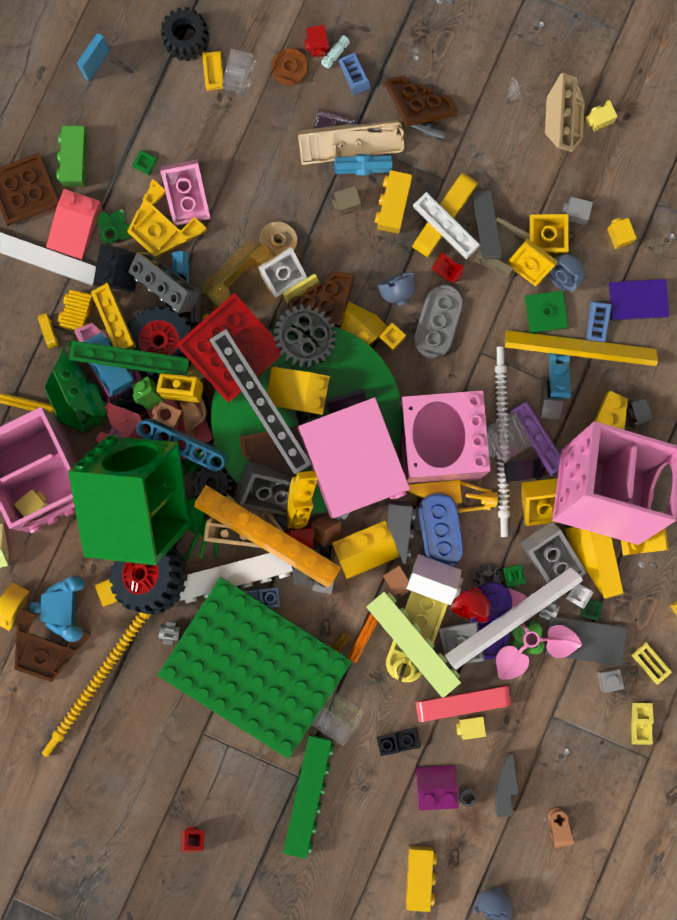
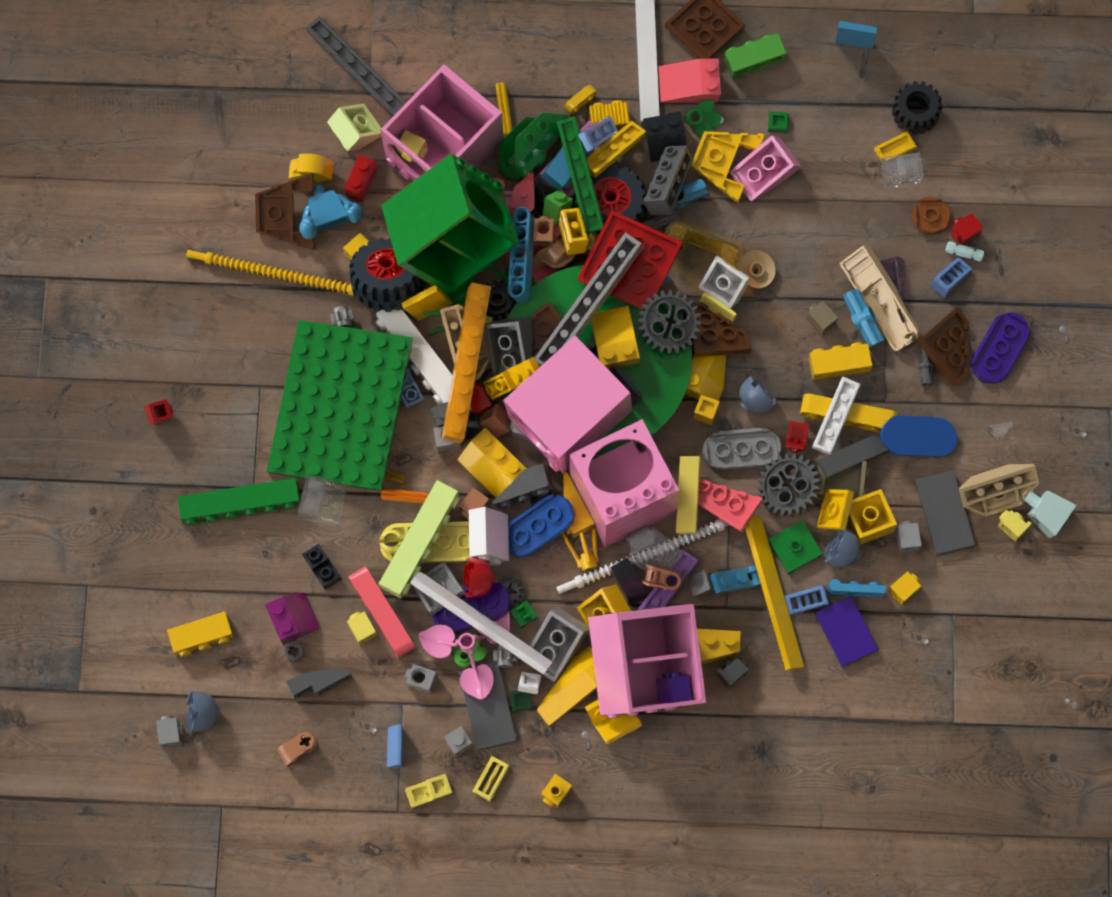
camera: 70 degrees right, 10 degrees down
none -> red brick [344,155,377,202]
none -> medium blue slope [387,724,404,768]
none -> yellow tile [401,285,453,321]
none -> light grey brick [404,664,437,694]
none -> light blue tile [578,116,618,152]
none -> nougat piece [642,563,682,590]
none -> dark purple brick [656,672,692,704]
none -> light yellow tile [676,456,701,534]
none -> coral wing [698,478,764,532]
none -> dark grey gear [757,453,822,517]
none -> dark azure plate [828,579,886,598]
none -> blue tile [880,415,957,458]
none -> dark grey tile [914,470,975,556]
none -> dark purple tile [971,312,1030,384]
none -> light aqua torso [1024,491,1076,538]

